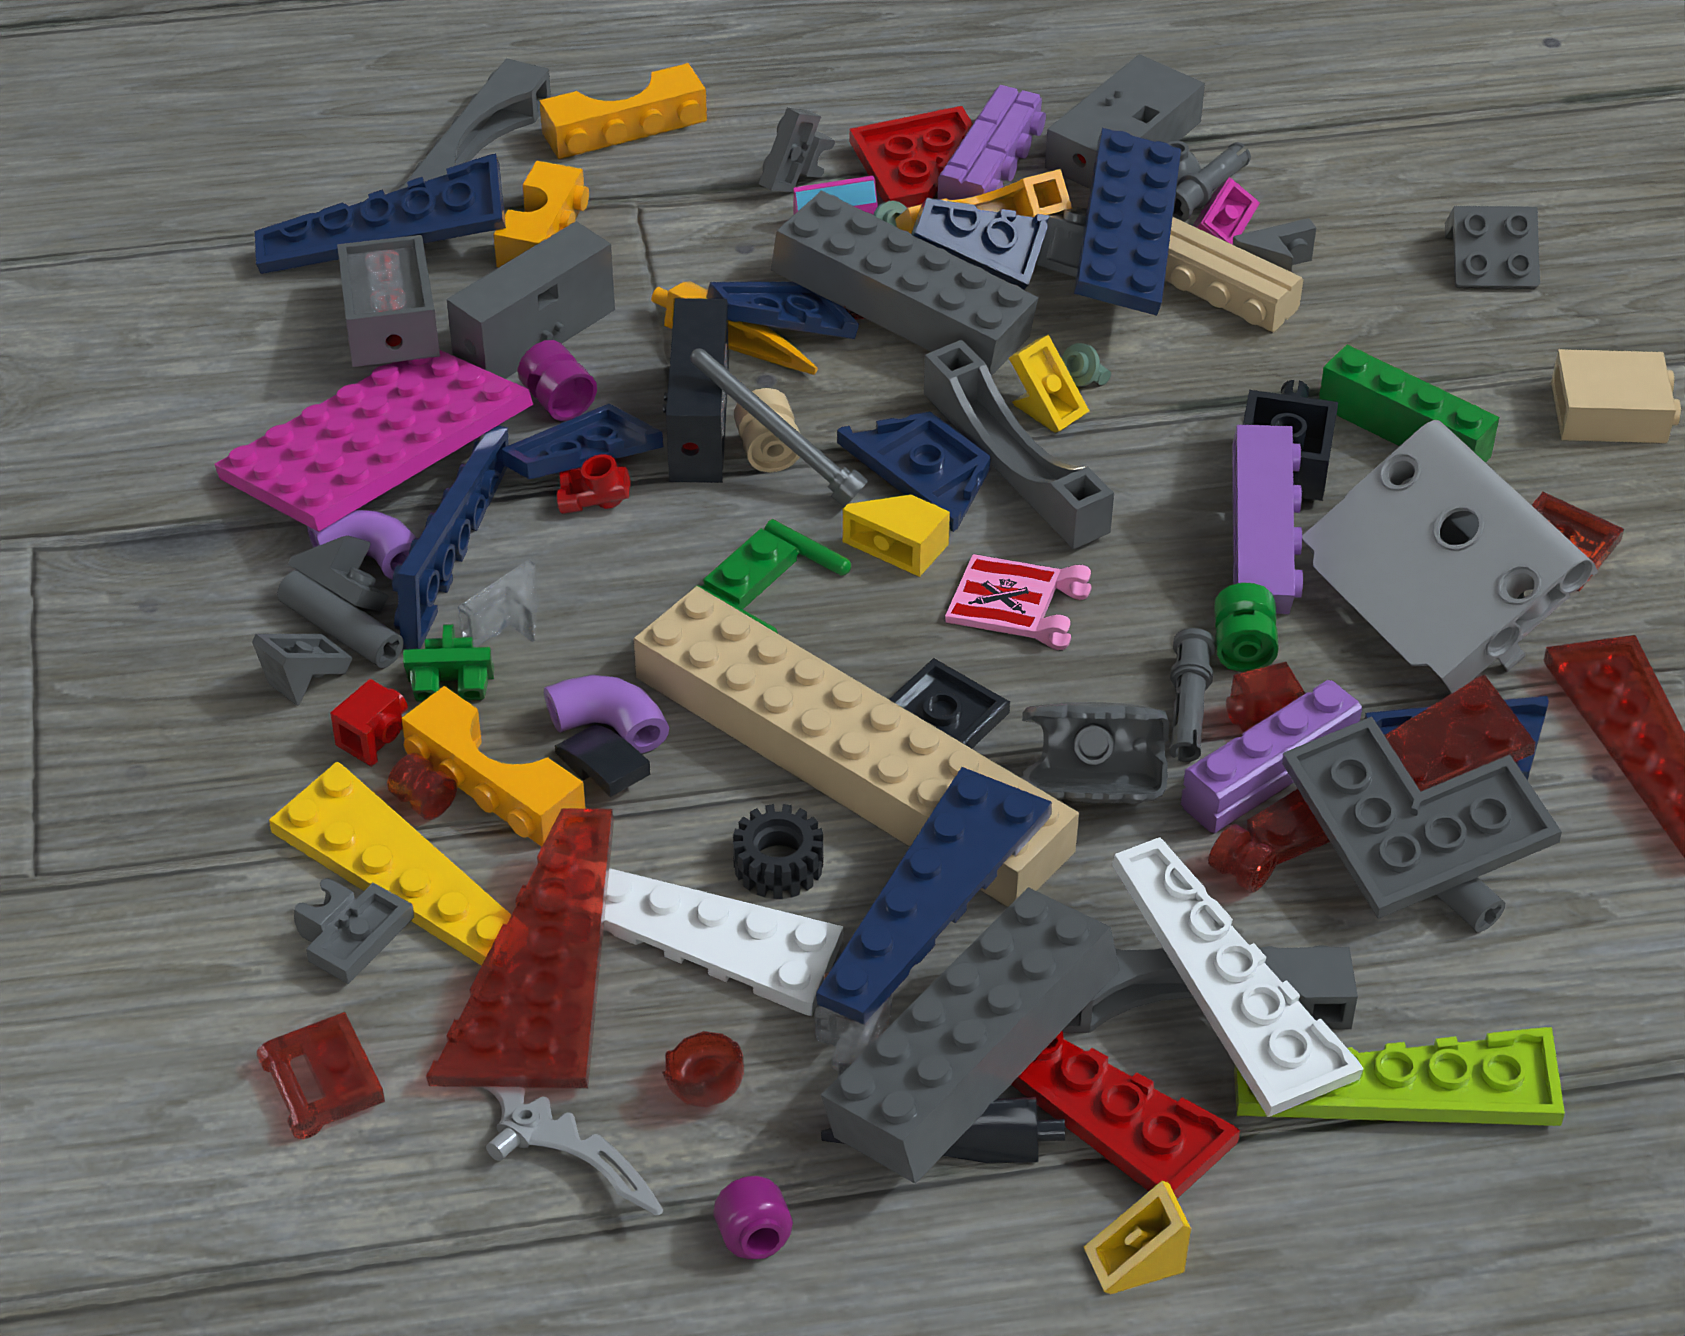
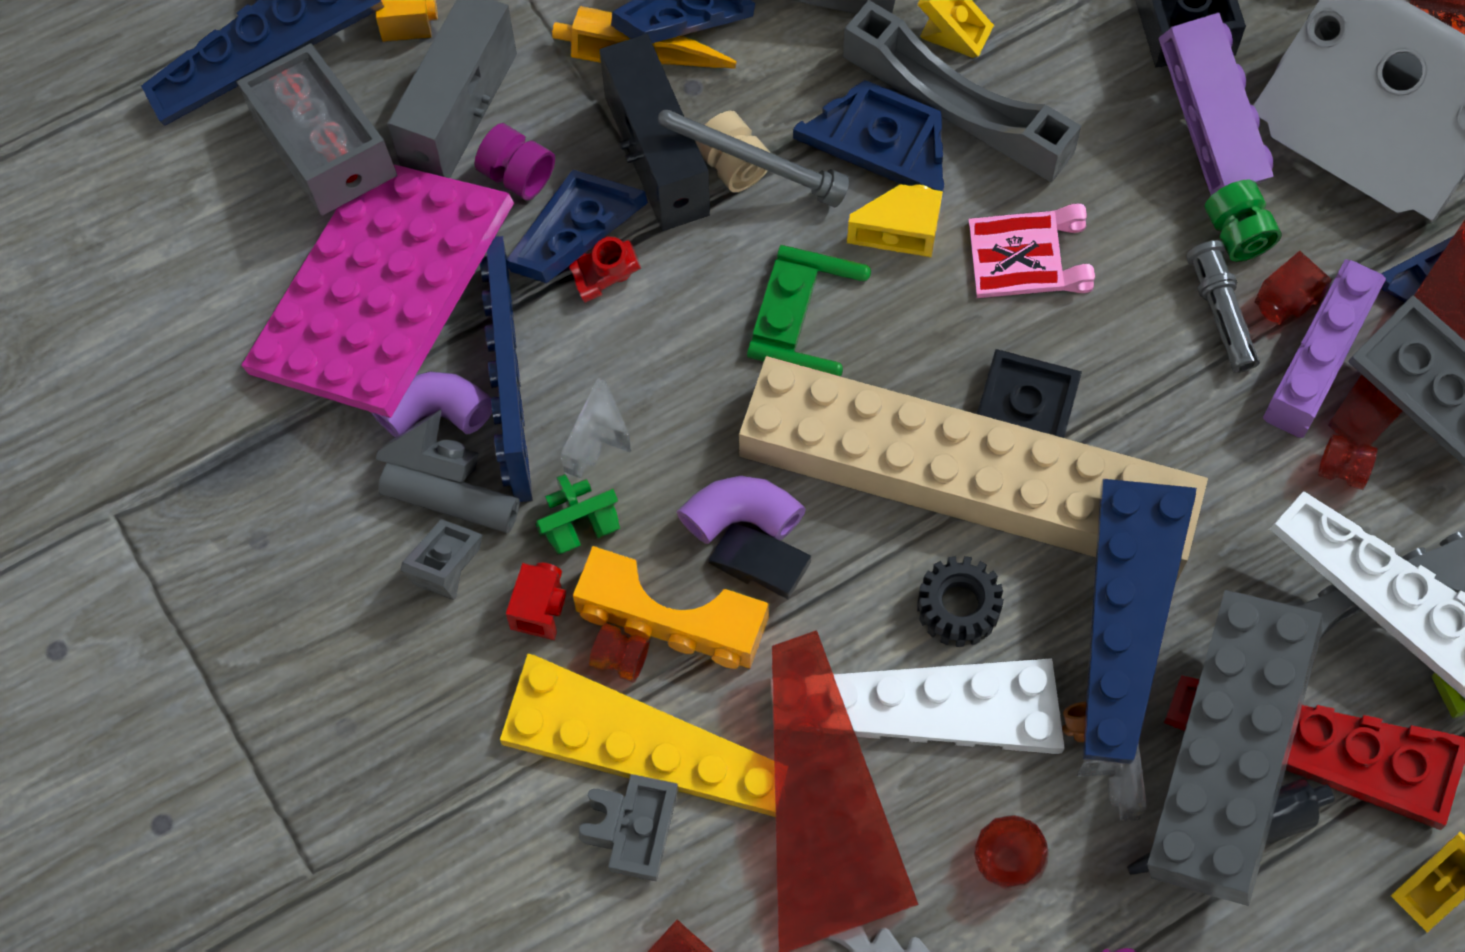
camera: 20 degrees left, 20 degrees up
dark grey animal [1021,702,1169,804] -> none

